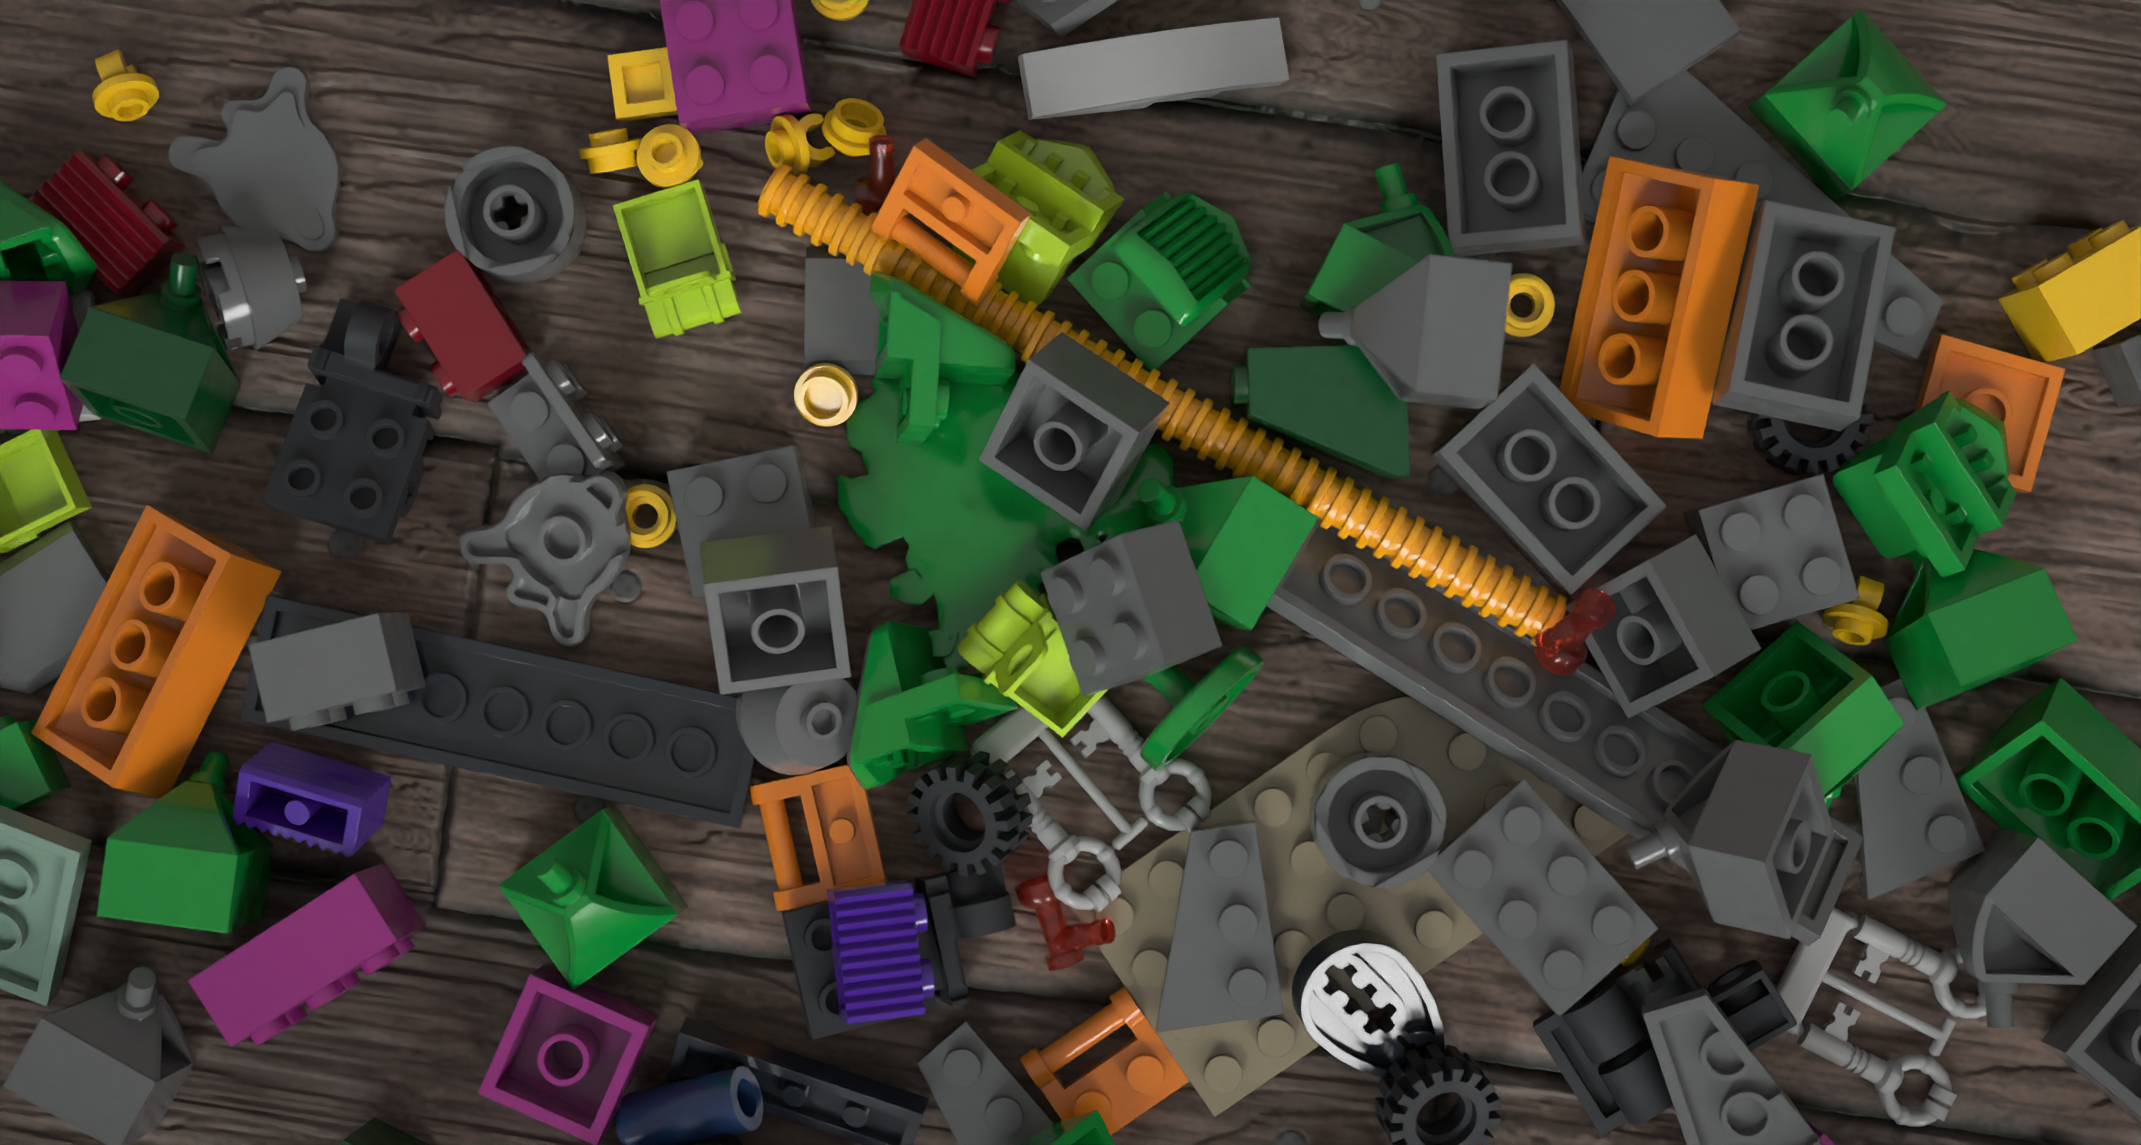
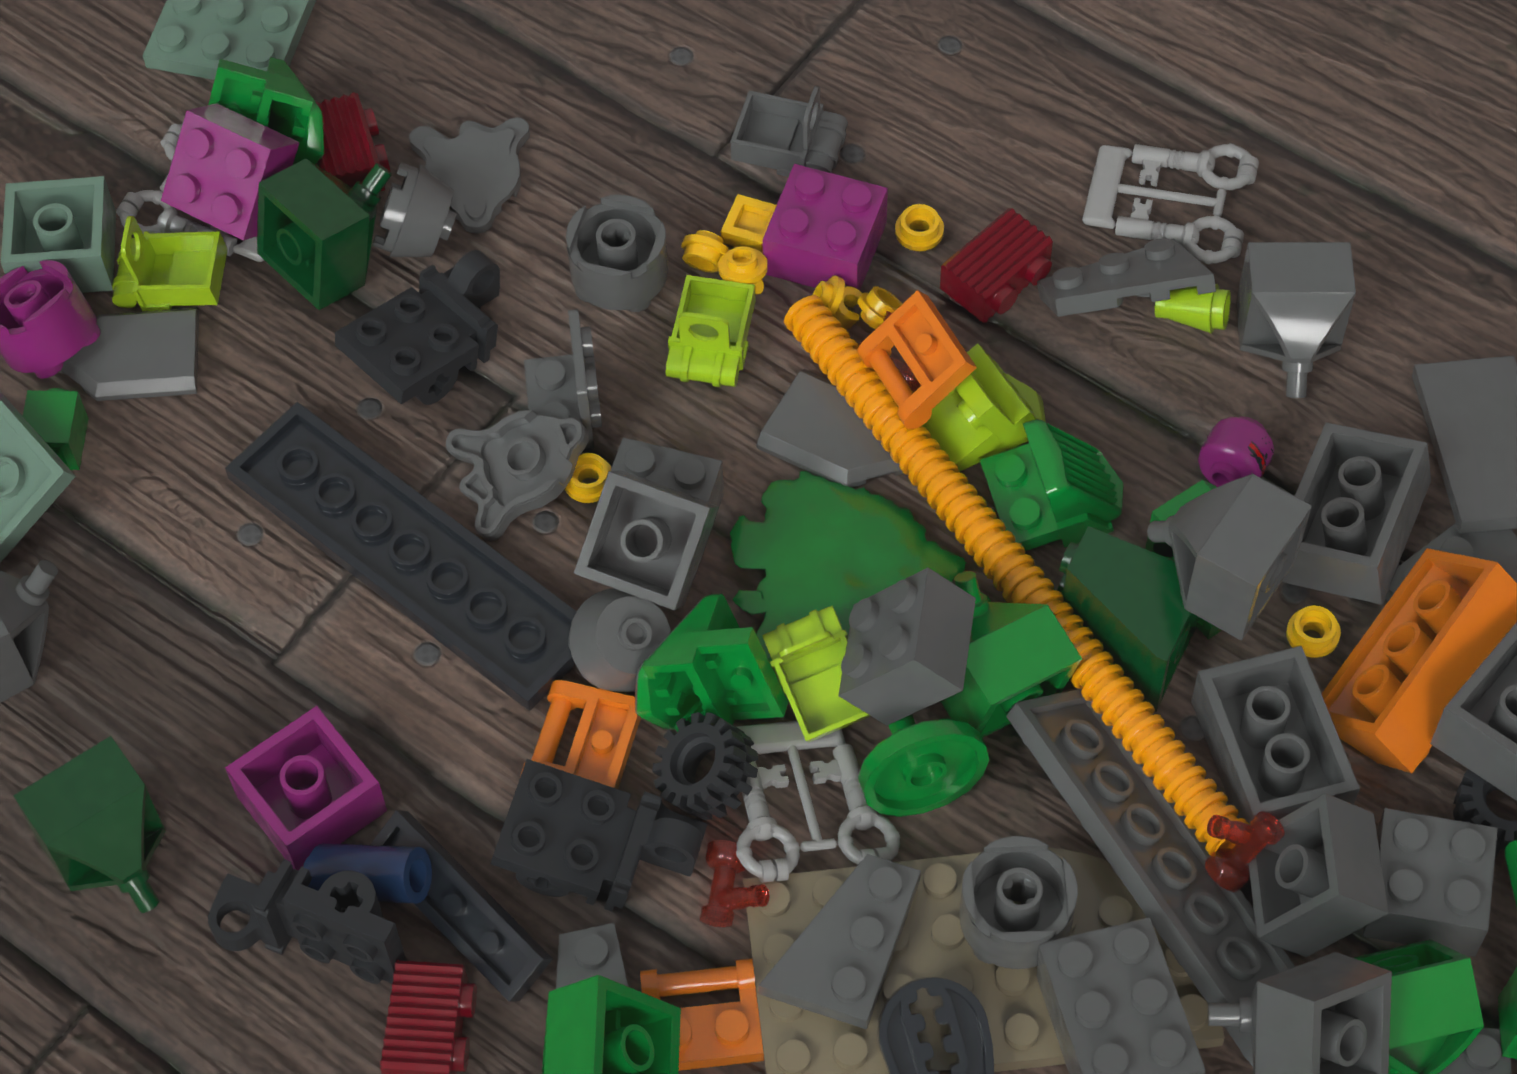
camera: 30 degrees right, 30 degrees down
orange slope [31,505,282,798] -> none
yellow plate [92,49,159,121] -> none
green piece [97,752,273,933] -> none
magenta brick [188,862,426,1047] -> none
dark purple brick [232,741,391,858] -> none
dark grey brick [248,612,426,731] -> none
dark red brick [394,250,532,402] -> none
green piece [498,804,688,990] -> none
yellow plate [794,363,858,427] -> none
dark purple brick [827,880,934,1024] -> none
green piece [869,271,1016,444] -> none
dark grey brick [979,332,1170,531] -> none
light grey slope [1018,17,1290,120] -> none
yellow plate [1822,575,1889,645] -> none
none -> magenta head [1198,416,1274,487]

